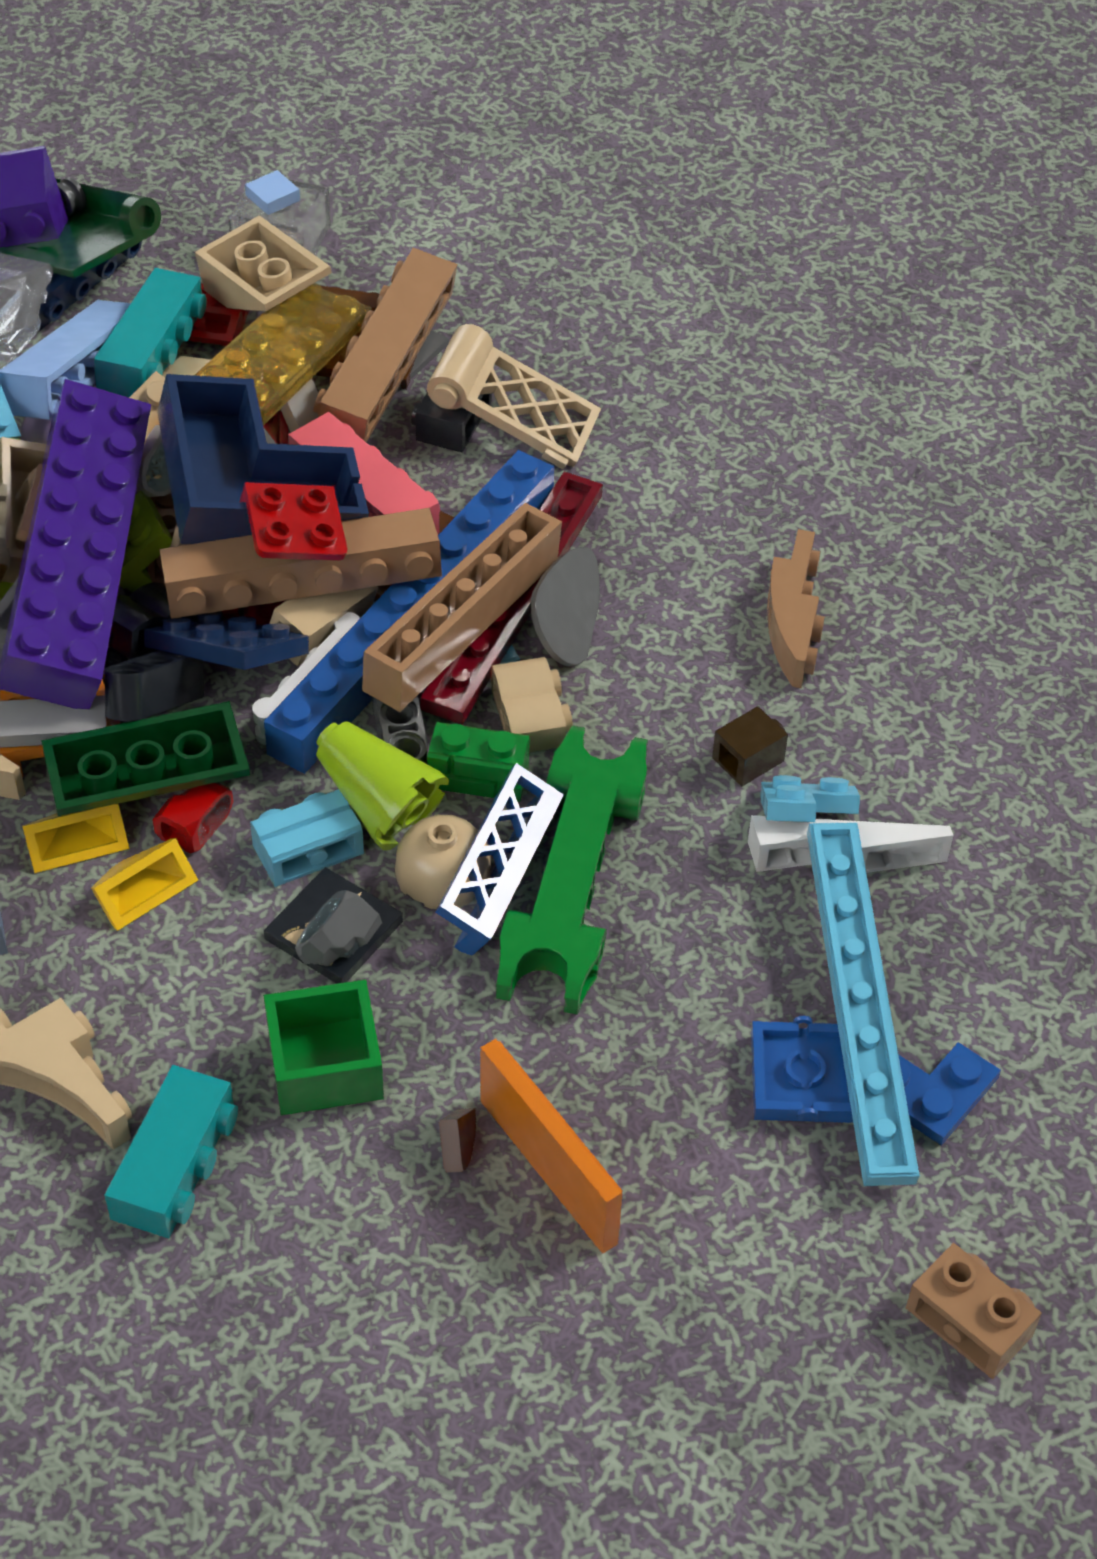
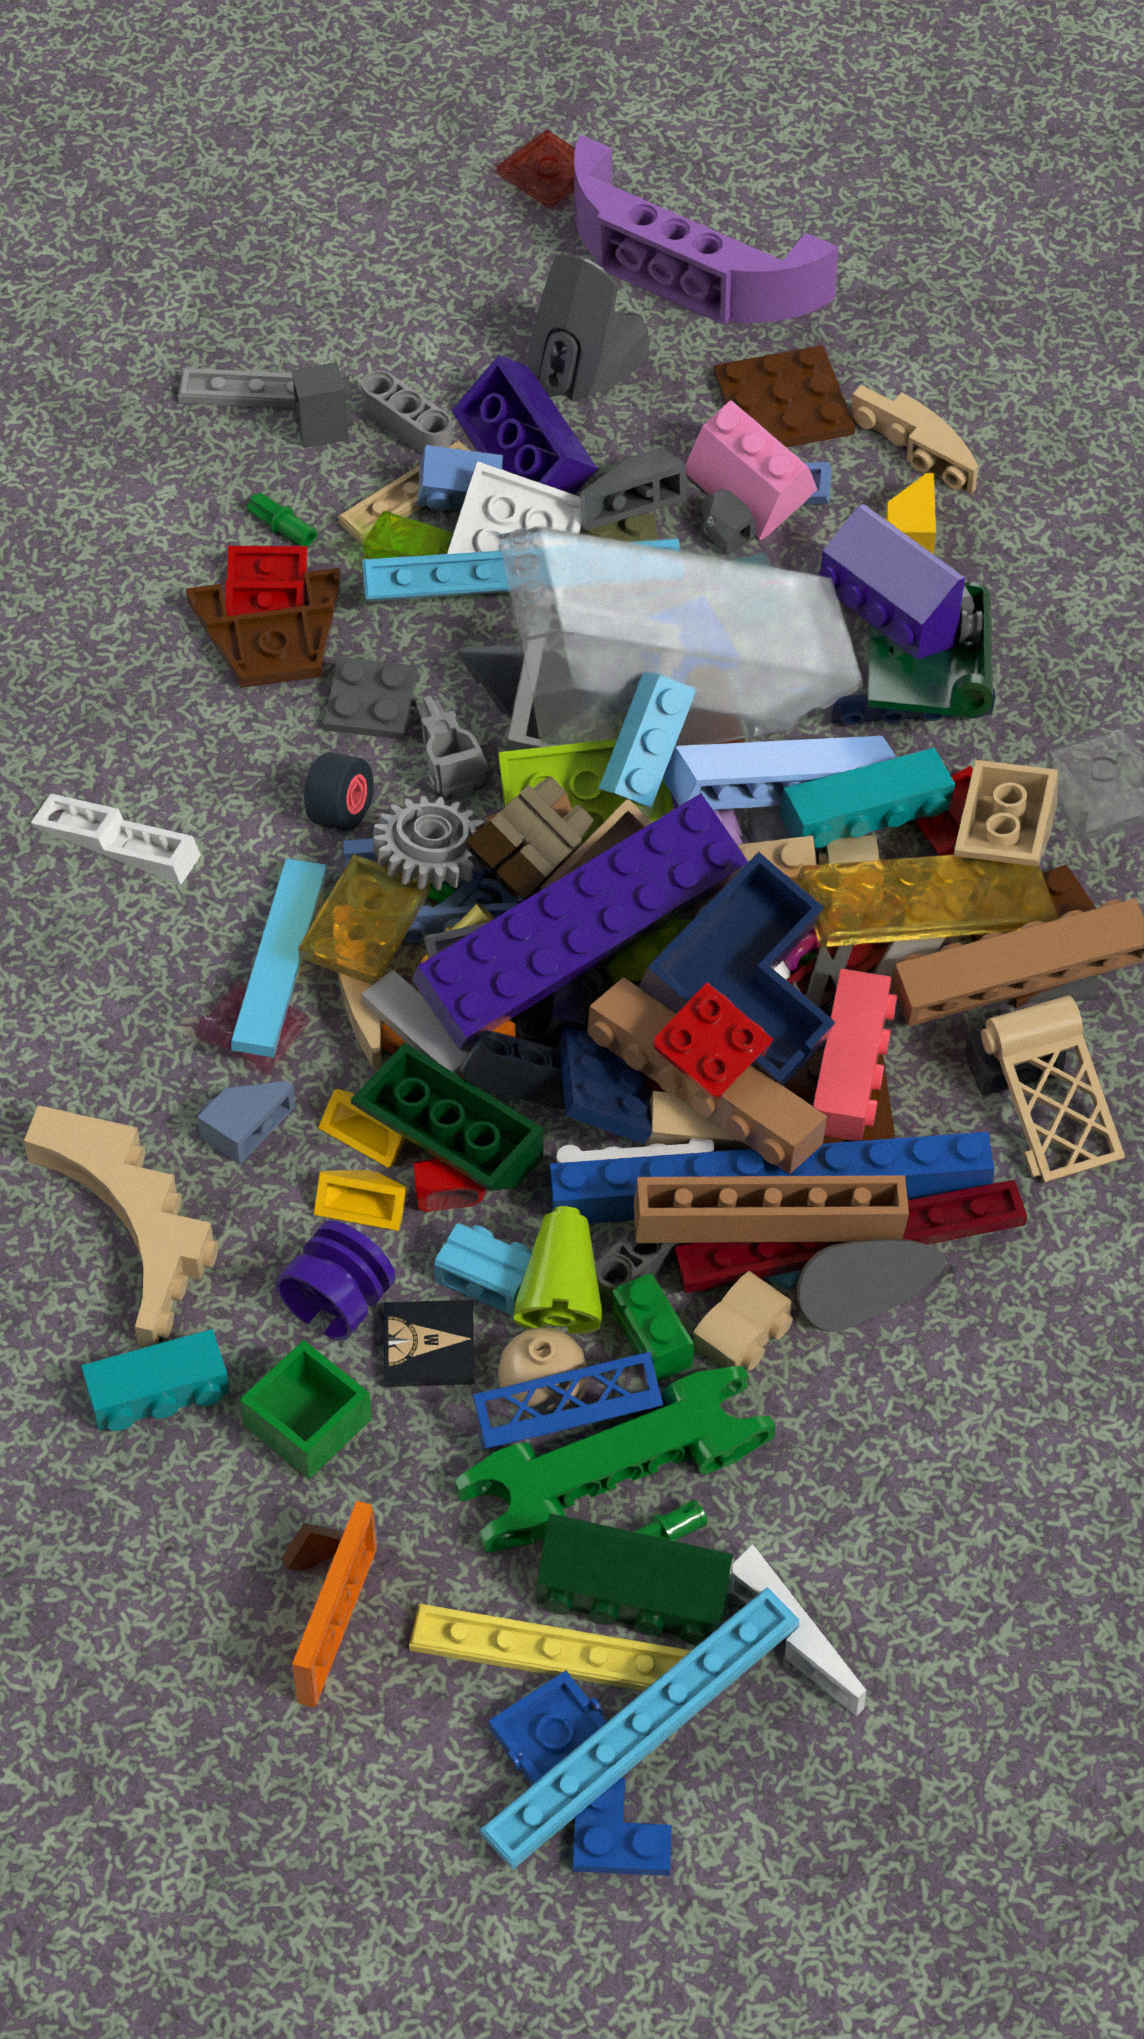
camera: 55 degrees right, 5 degrees up
light blue tile [245,170,300,215] -> none
dark grey rock [295,890,382,967] -> none
dark brown brick [712,706,788,787] -> none
medium azure plate [761,775,860,822] -> none
medium nougat slope [767,529,825,688] -> none
medium nougat brick [906,1242,1042,1379] -> none
none -> dark purple wheel [275,1221,396,1340]
none -> light yellow tile [409,1604,692,1691]
none -> dark green slope [536,1513,734,1646]
none -> green axle [634,1499,708,1541]

